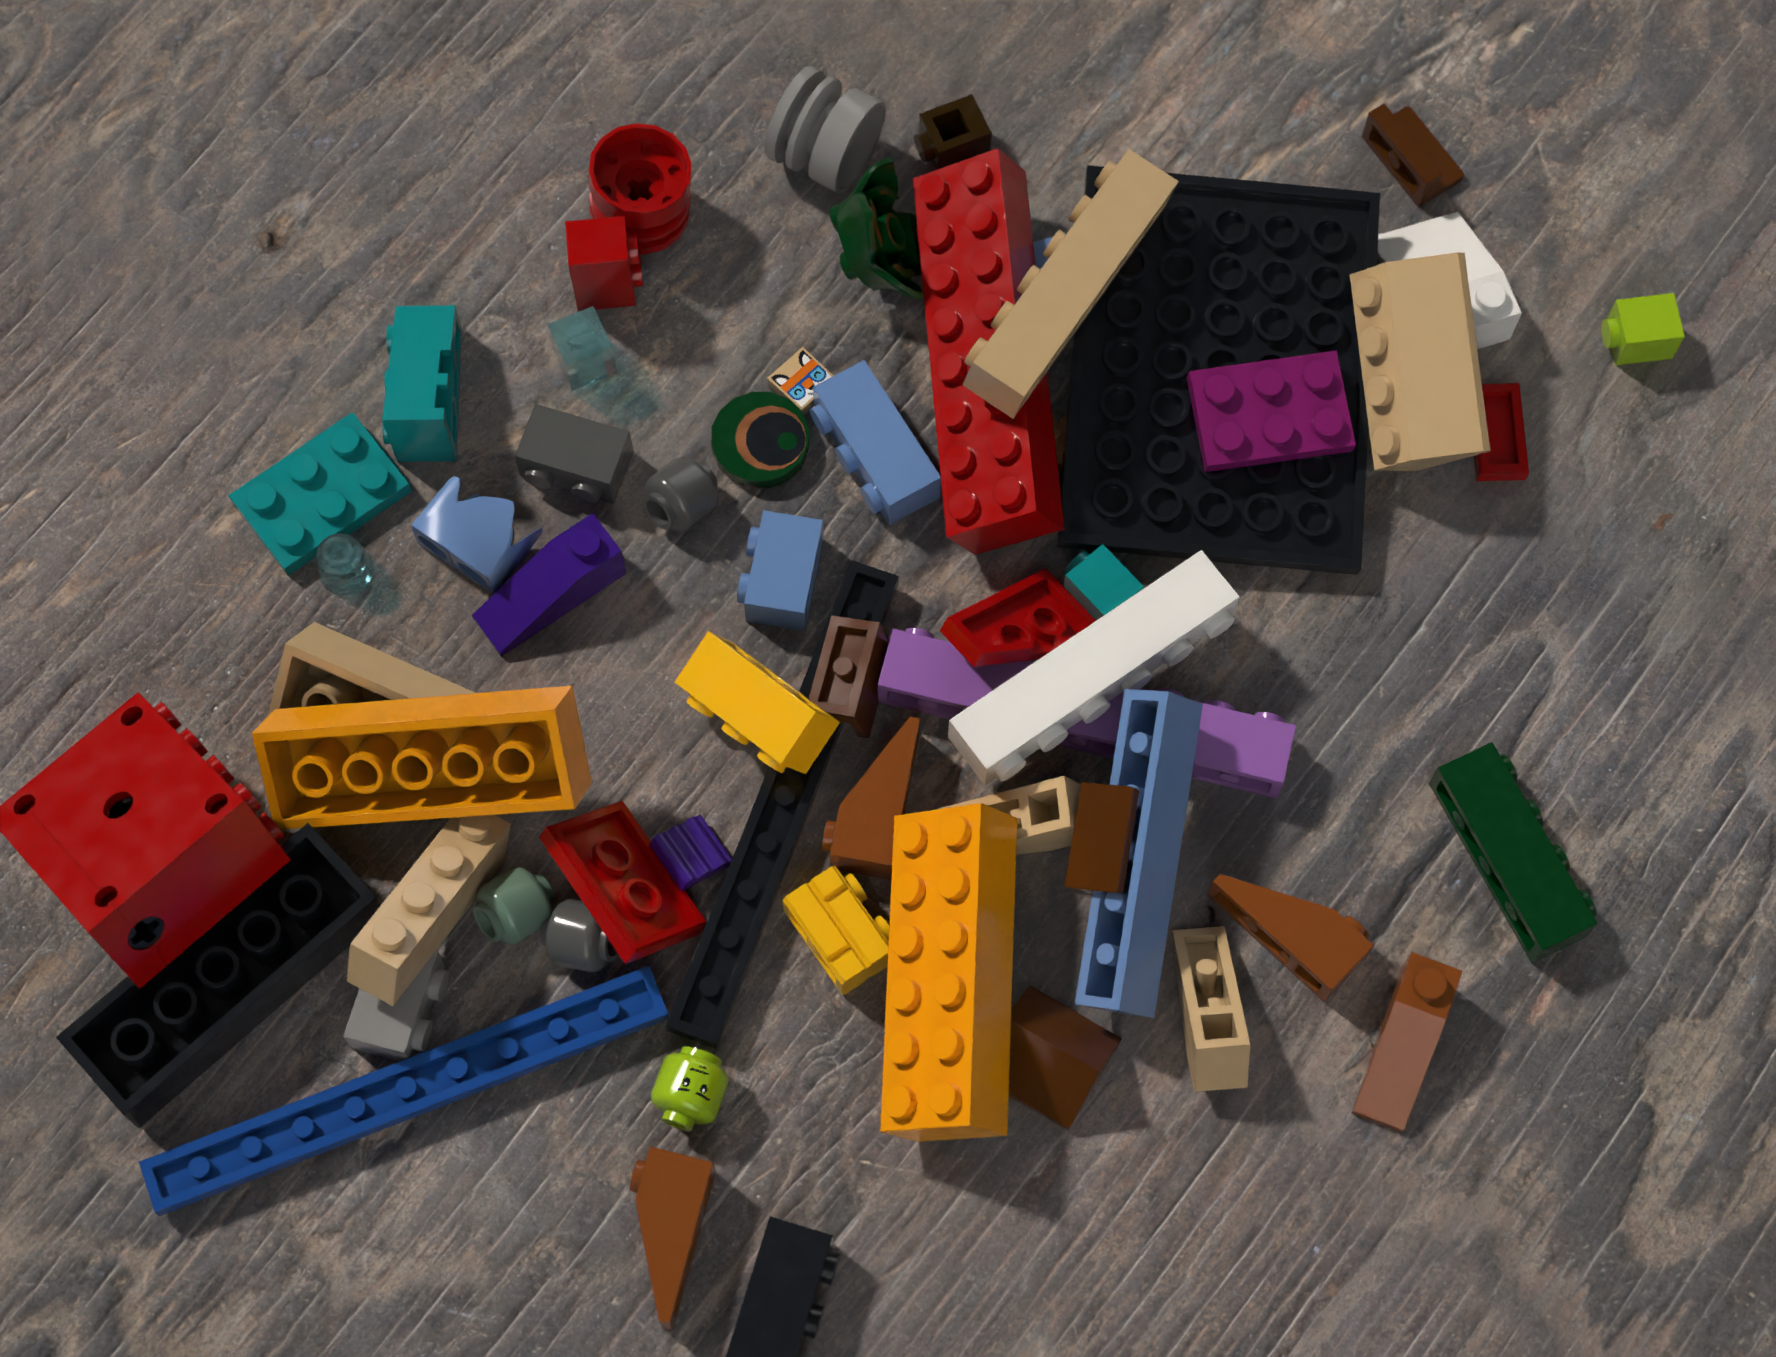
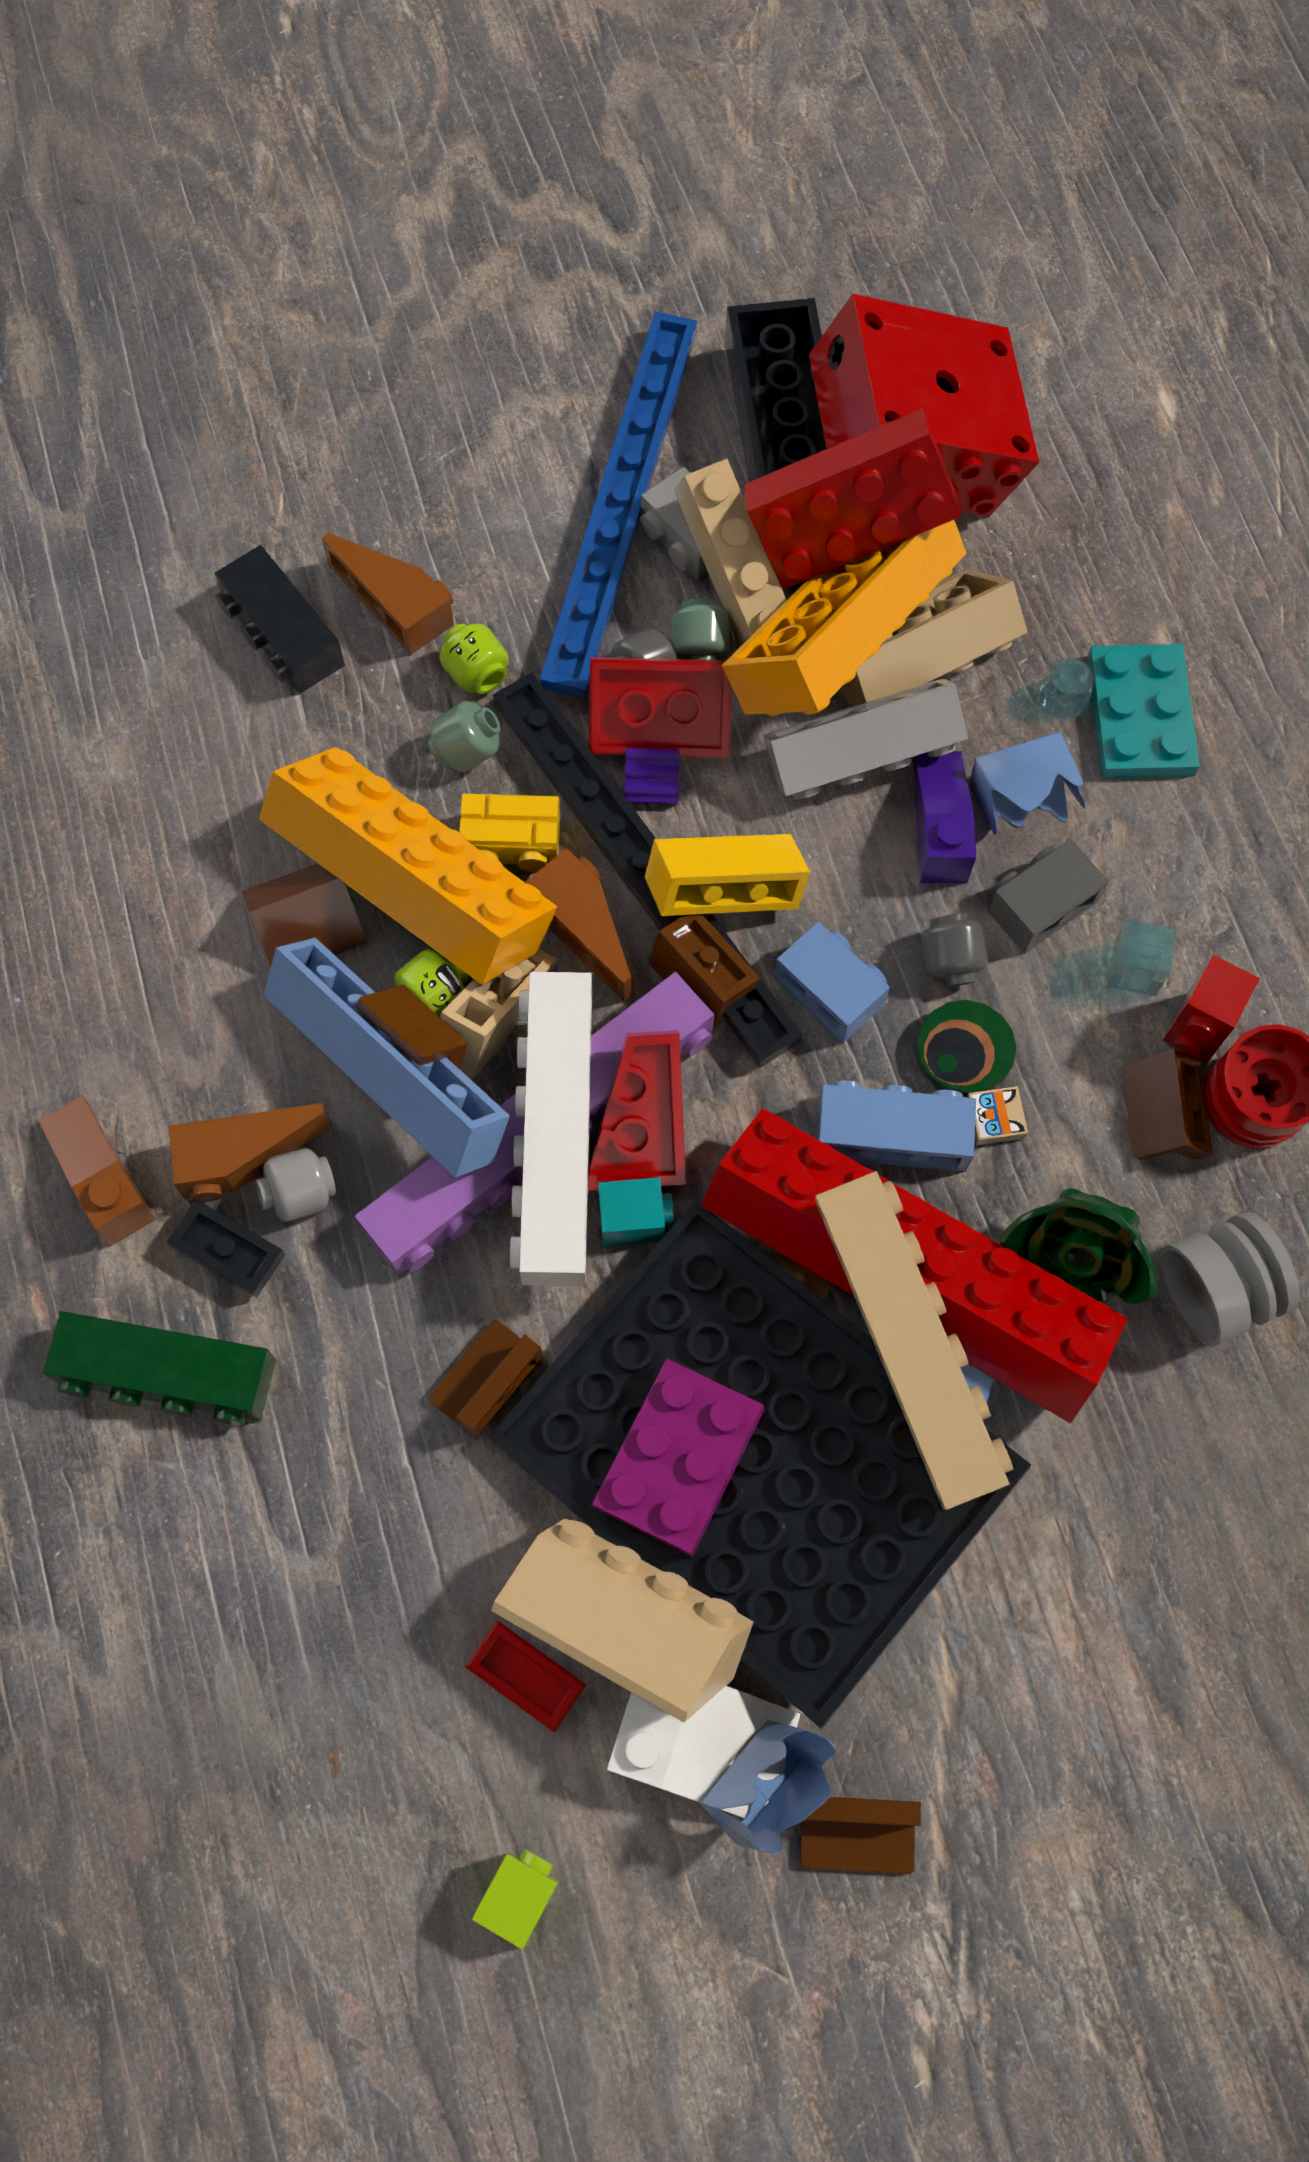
camera: 125 degrees right, 0 degrees up
teal wedge [382,305,462,462] -> none
dark brown brick [914,94,992,170] -> none
tan slope [1172,926,1250,1092] -> none
none -> black plate [167,1199,286,1298]
none -> light grey head [255,1148,336,1222]
none -> lime head [394,949,469,1017]
none -> sand green head [428,701,500,772]
none -> reddish brown panel [429,1320,543,1439]
none -> medium blue piece [700,1720,836,1854]
none -> red brick [744,408,962,590]
none -> light grey brick [763,679,969,799]
none -> reddish brown panel [1122,1049,1213,1160]

